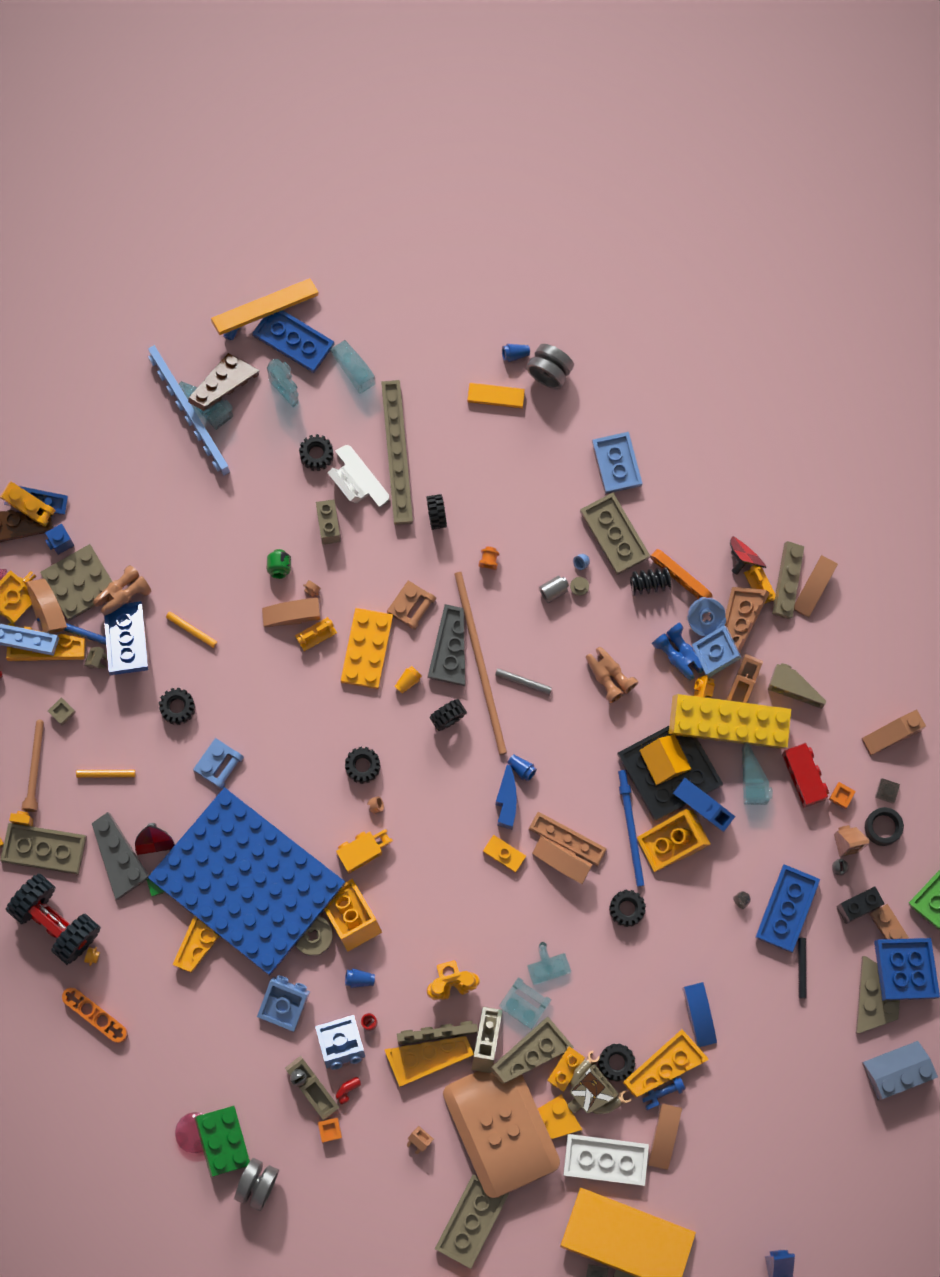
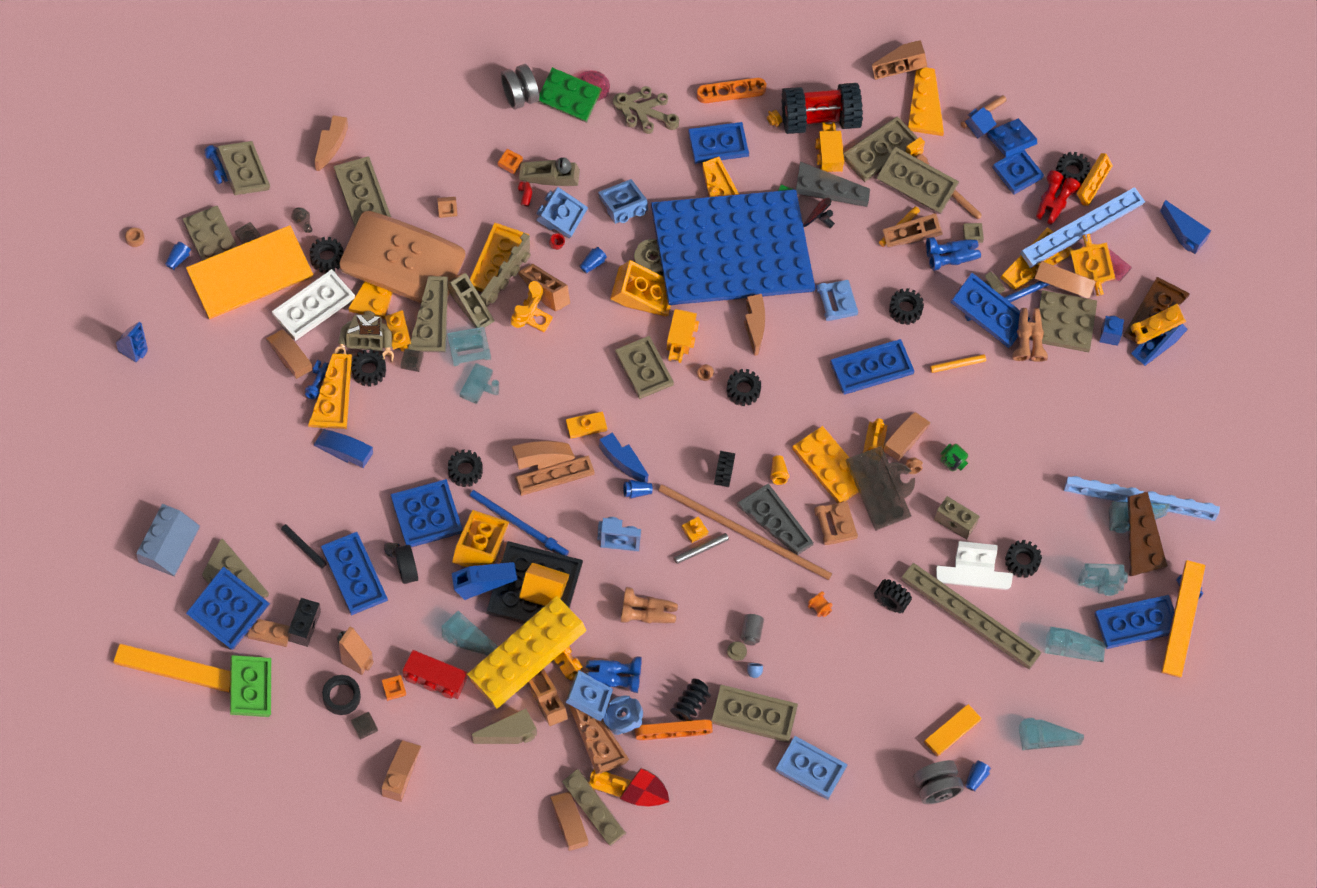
camera: 130 degrees right, 10 degrees down
none -> clear smoke animal [291,207,313,233]
none -> black tyre [310,237,344,273]
none -> blue plate [391,479,463,547]
none -> black tyre [395,545,418,584]
none -> clear smoke plate [400,349,424,372]
none -> nougat slope [518,264,570,312]
none -> medium blue plate [597,517,641,552]
none -> dark tan plant [613,86,679,134]
none -> dark tan plate [615,336,674,399]
none -> light orange tile [682,516,709,543]
none -> blue plate [688,122,749,164]
none -> nougat slope [744,294,765,356]
none -> light orange brick [815,122,844,172]
none -> blue plate [830,339,914,395]
none -> clear smoke plate [845,446,915,531]
none -> dark tan plate [877,147,959,214]
none -> nougat slope [883,213,943,248]
none -> blue piece [926,237,981,271]
none -> clear light blue slope [1019,718,1084,750]

